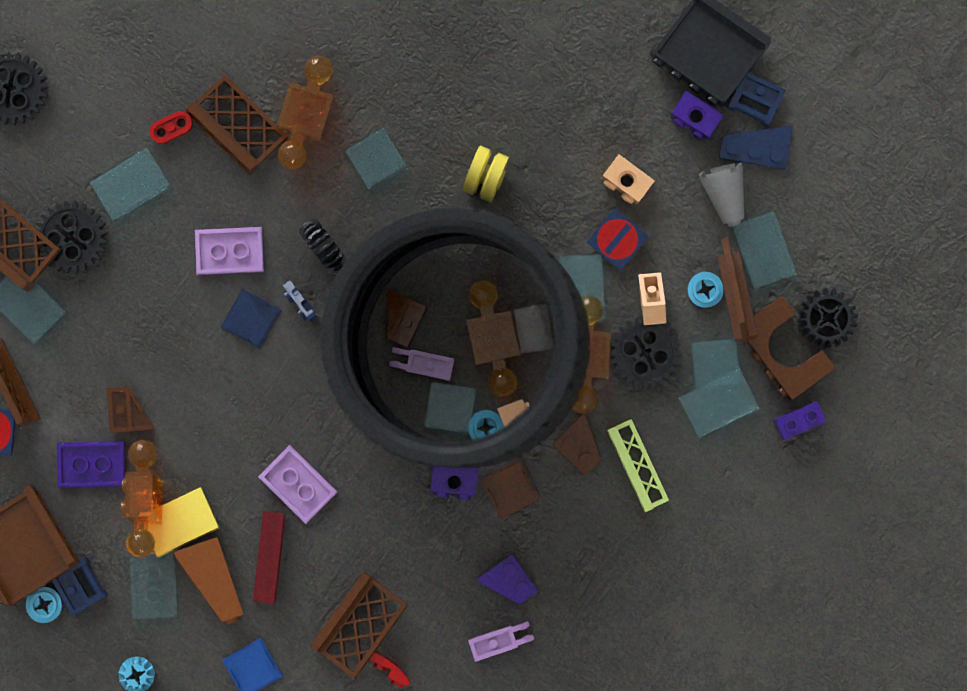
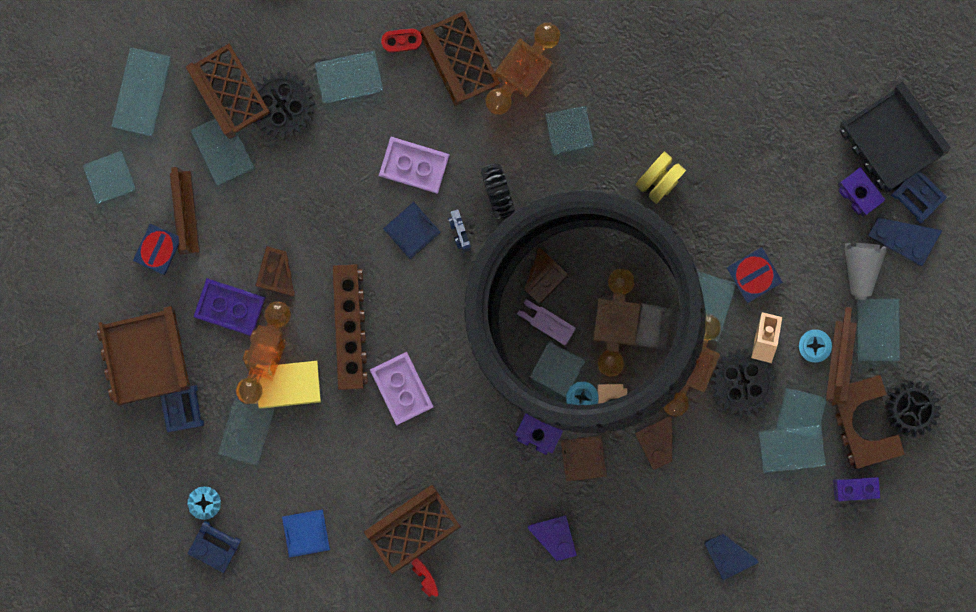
camera: 20 degrees right, 0 degrees up
medium azure gear [26,587,63,623] -> none
dark orange slope [173,537,243,625] -> none
dark red fence [253,511,286,605] -> none
lavender hinge [468,621,534,662] -> none
light nougat brick [602,154,655,204] -> none
yellowish green fence [607,419,669,512] -> none
none -> reddish brown brick [333,264,368,390]
none -> dark blue wing [704,534,759,580]

